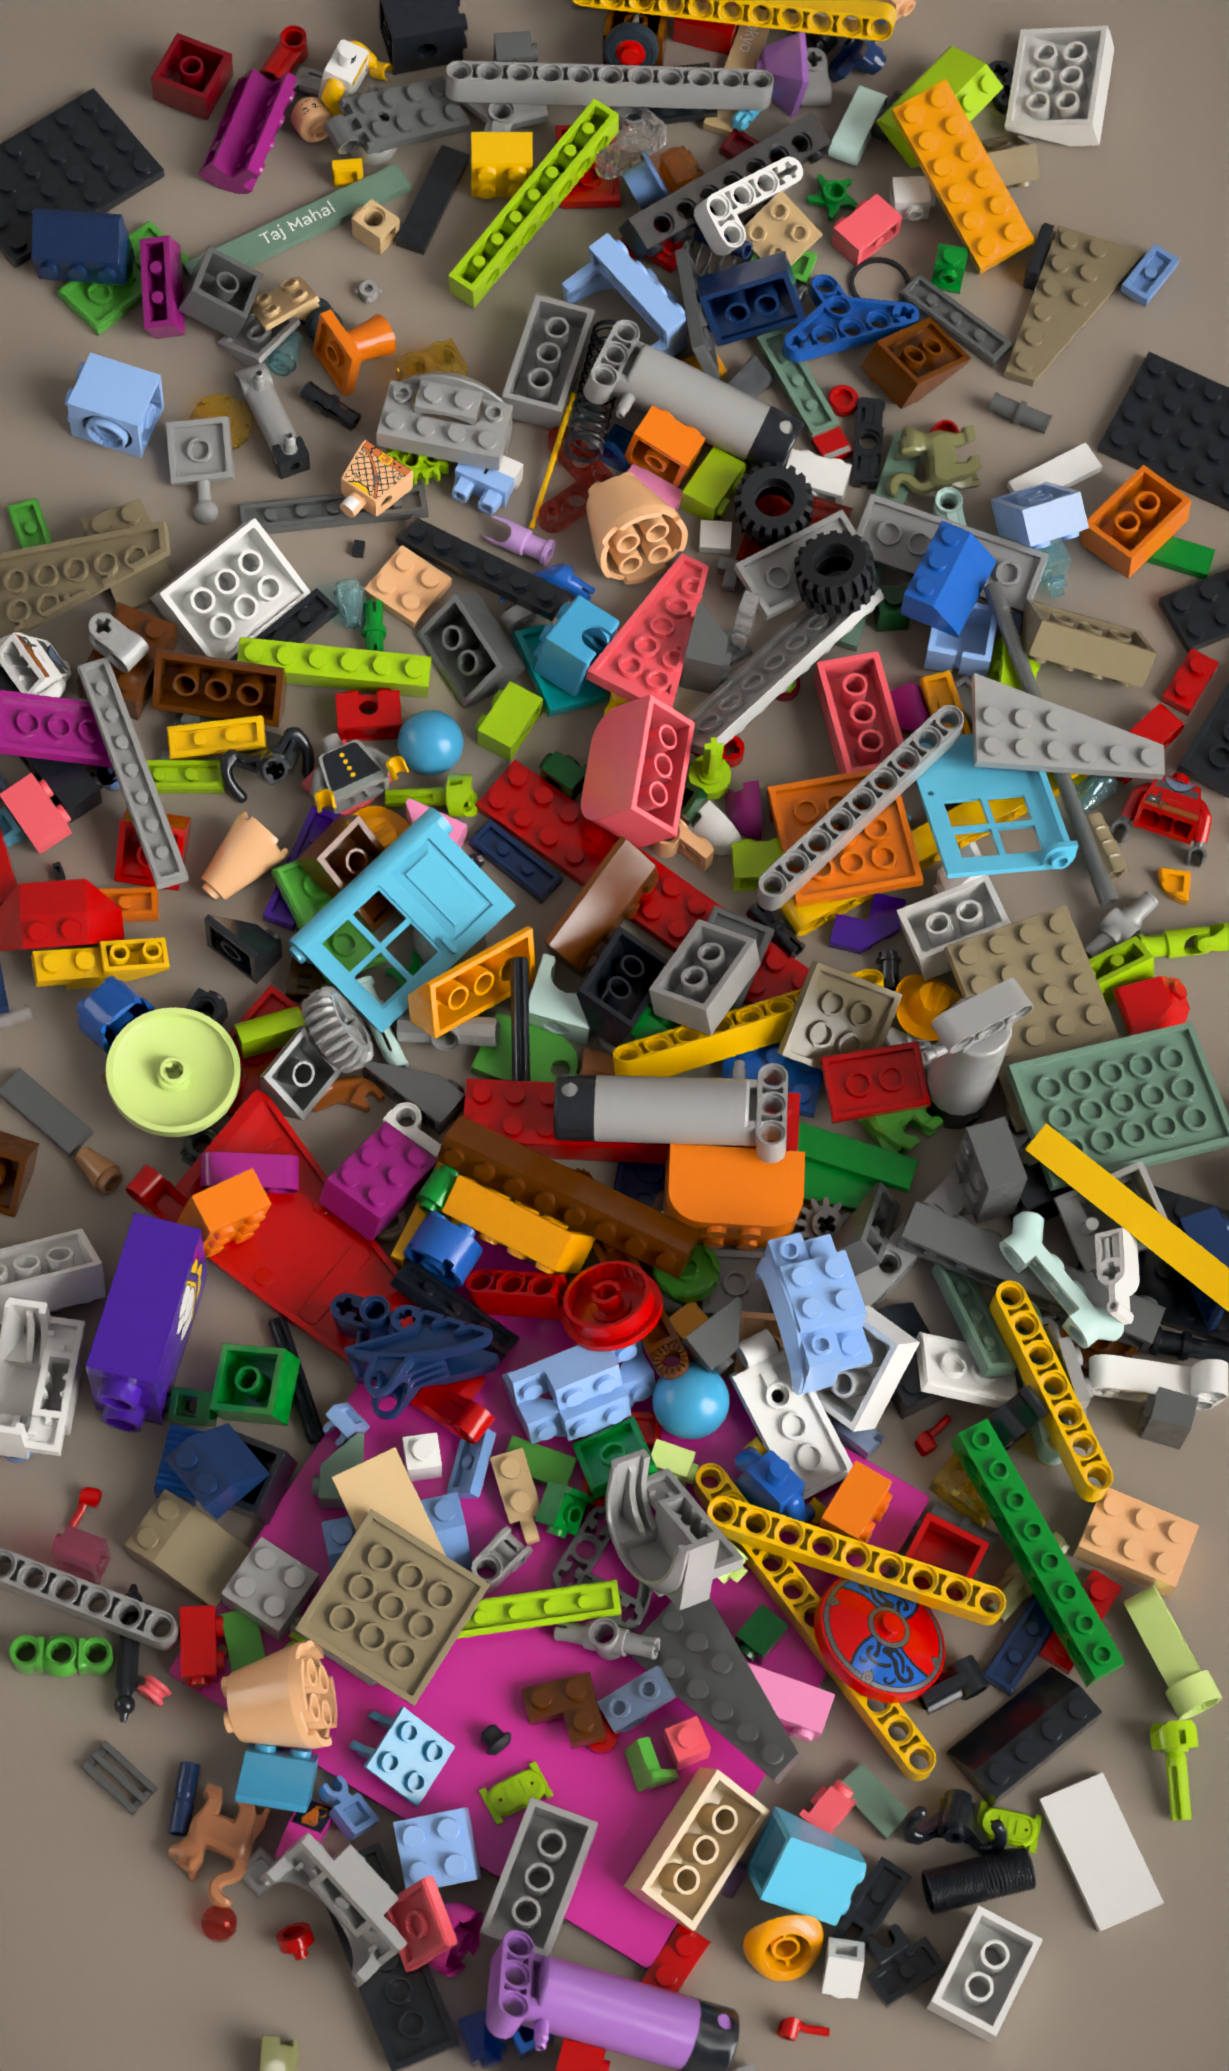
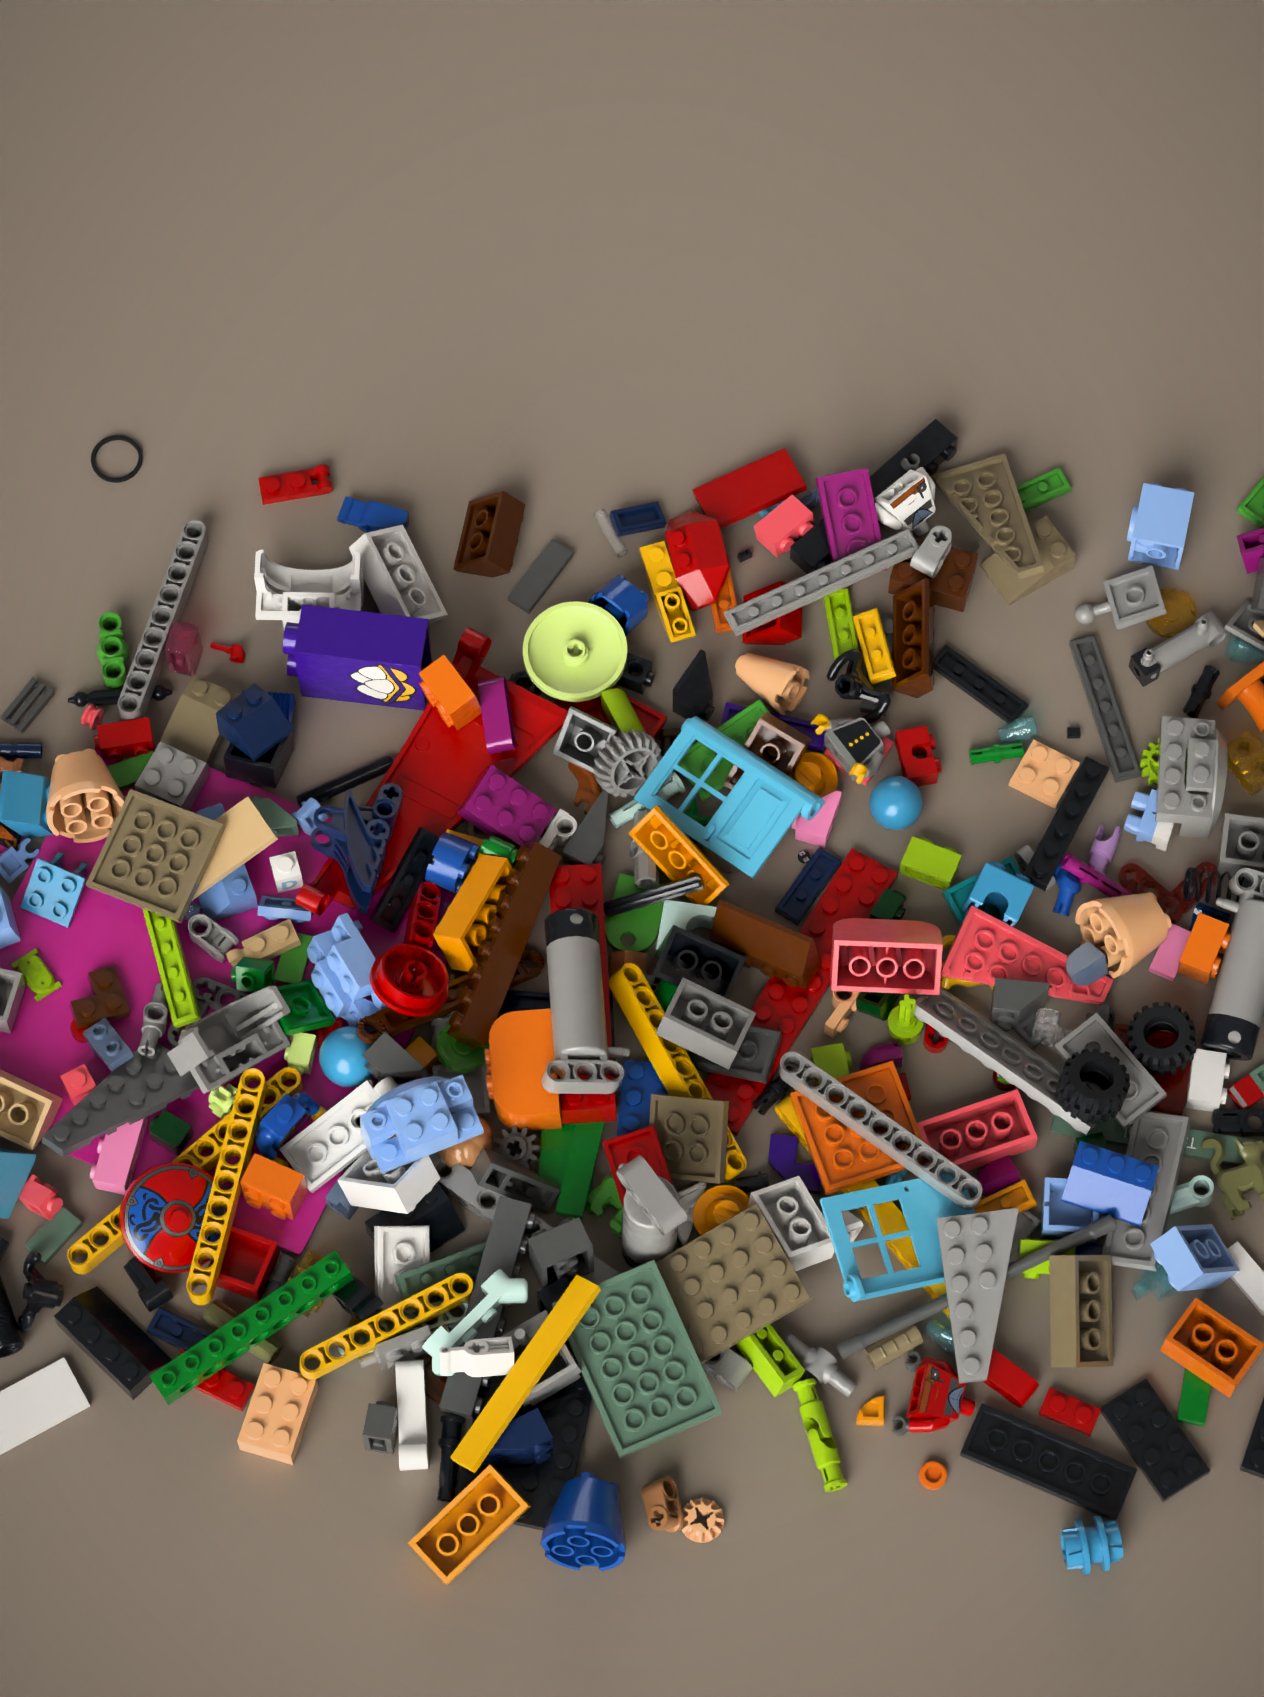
camera: 90 degrees right, 0 degrees up
medium nougat cone [75,1147,123,1194] -> none
white slope [150,518,311,659] -> none
dark green brick [165,1387,218,1427] -> none
green brick [209,1343,301,1426] -> none
lime brick [237,637,432,698] -> none
light nougat torso [340,440,413,518] -> none
lime piece [385,773,478,817] -> none
dark grey slope [417,593,526,708] -> none
black piece [481,1724,511,1755] -> none
yellow piece [528,392,576,530] -> none
bright green tile [624,1737,680,1792] -> none
lime brick [680,446,746,521] -> none
white brick [688,800,742,856] -> none
white tile [699,520,732,555] -> none
red hand [914,1415,952,1457] -> none
lime piece [976,1801,1043,1854] -> none
red slope [1113,976,1190,1036] -> none
yellowish green beam [1123,1585,1223,1720] -> none
lime piece [1149,1720,1199,1821] -> none
none -> magenta pin [1060,853,1134,897]
none -> sand blue brick [1066,941,1108,986]

